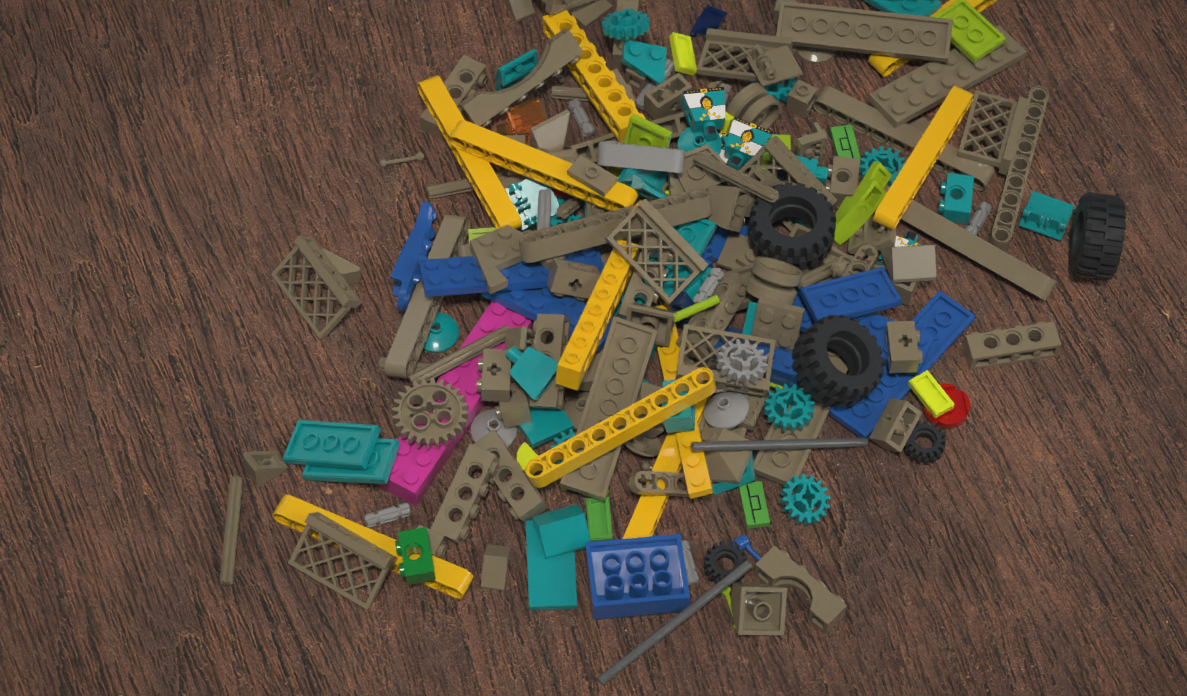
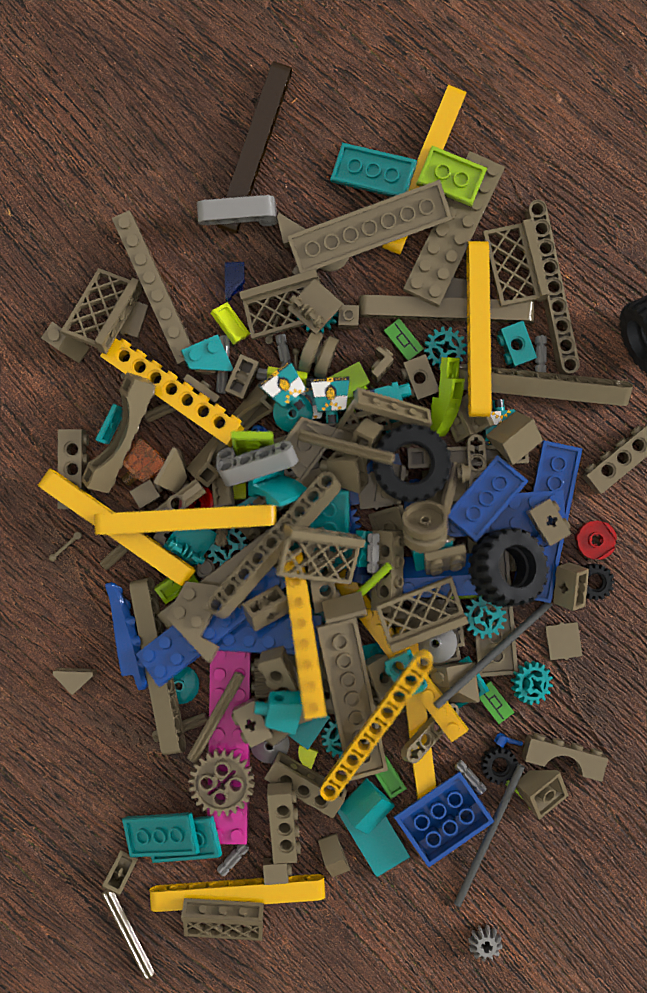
camera: 30 degrees left, 30 degrees up
dark tan fence [271,235,362,339] -> none
green brick [395,527,436,585] -> none
dark tan slope [505,326,535,353] -> none
light grey axle [537,189,551,230] -> none
dark tan plate [567,155,617,197] -> none
light grey axle [569,99,595,137] -> none
teal gear [602,9,650,40] -> none
light grey gear [716,339,768,386] -> none
neon yellow tile [908,370,955,419] -> none
teal hinge [1019,191,1075,241] -> none
none -> dark tan piece [545,622,582,660]

